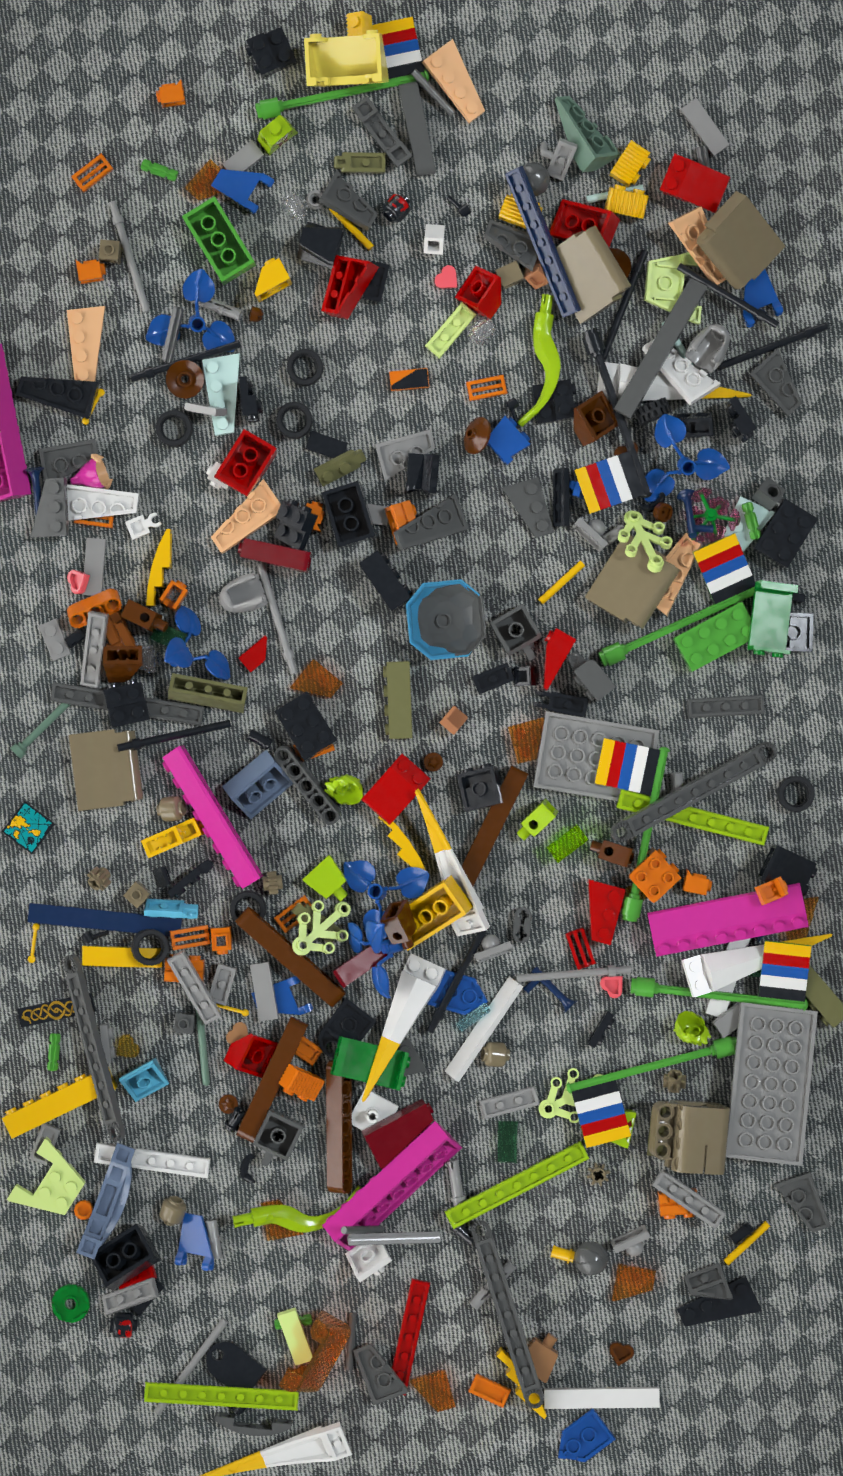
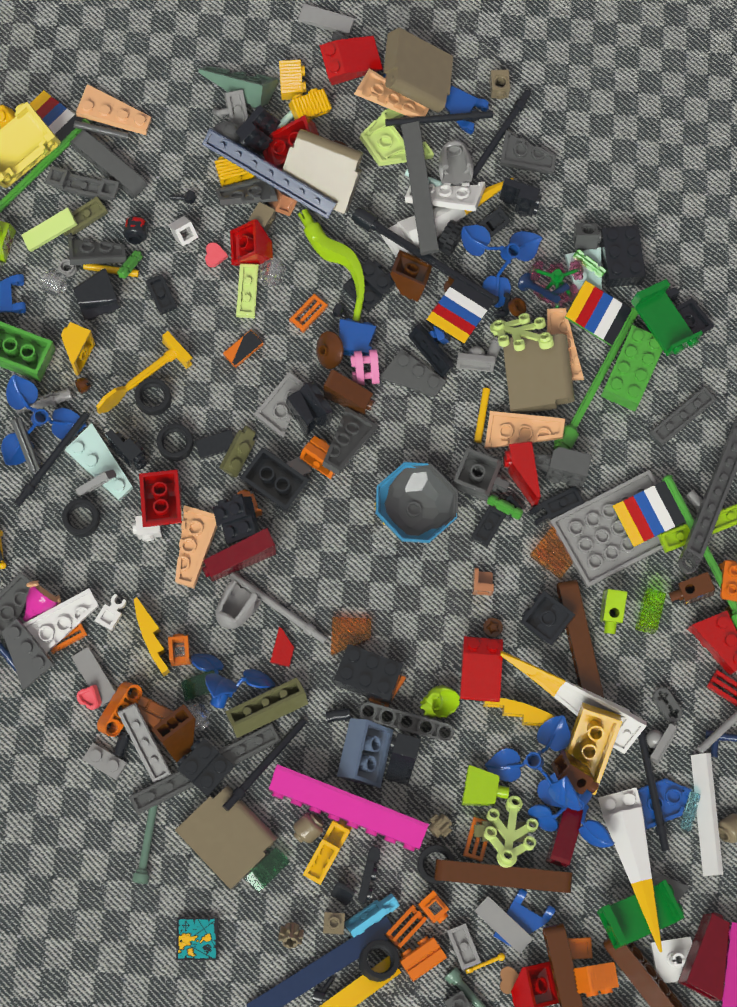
camera: 50 degrees left, 15 degrees down
reddish brown torso [121,599,169,633] -> none
reddish brown dish [166,360,204,399] -> none
light grey tile [167,950,222,1025] -> none
black tile [319,997,377,1059] -> none
red wedge [321,255,379,320] -> none
black brick [359,550,412,613] -> none
olive brick [383,661,413,739] -> none
black bar [602,249,649,359] -> none
none -> yellowish green tile [21,208,78,252]
none -> yellow piece [96,331,192,414]
none -> bright green axle [117,250,143,279]
none -> black plate [236,105,281,153]
none -> clear green slope [245,847,290,892]
none -> reddish brown slope [324,369,375,415]
none -> bright pink brick [350,349,380,386]
none -> black wedge [385,733,421,786]
none -> light nougat wing [485,411,566,449]
none -> bright green axle [487,494,523,520]
none -> dark tan brick [489,70,510,99]

